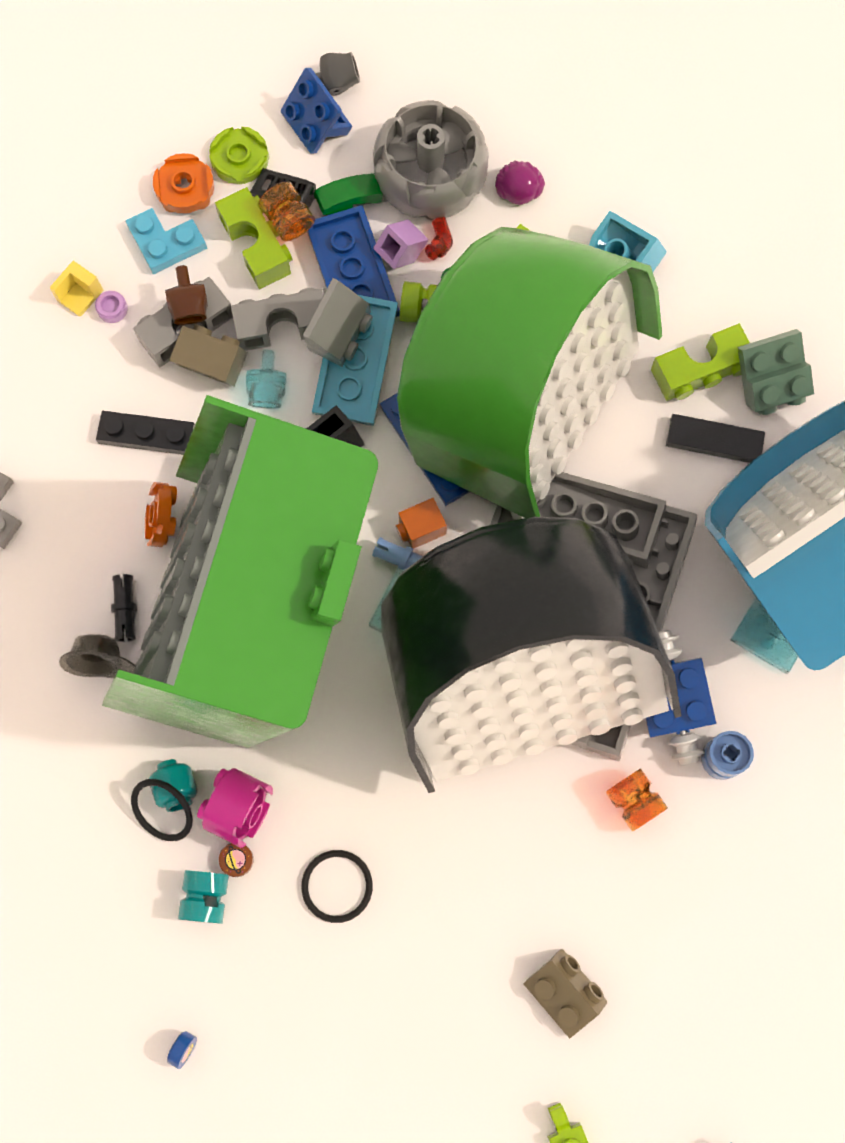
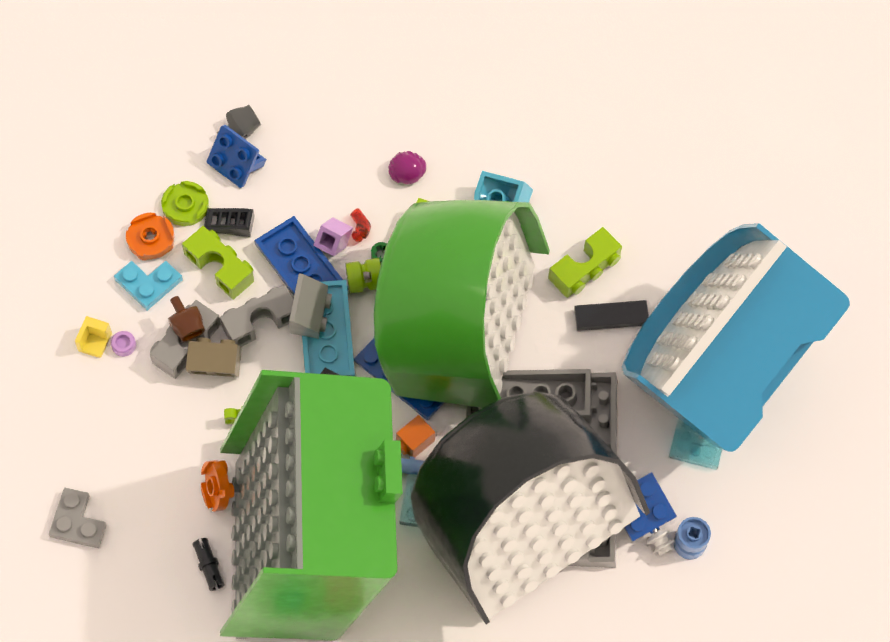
camera: 20 degrees left, 10 degrees down
clear smoke piece [59,634,136,678] -> none
black plate [96,410,195,455] -> none
clear light blue piece [246,350,287,409] -> none
clear orange wheel [259,181,315,242] -> none
green slope [313,173,383,215] -> none
light grey wheel [373,100,489,220] -> none
clear orange wheel [605,768,668,832] -> none
sand green plate [738,329,814,415] -> none

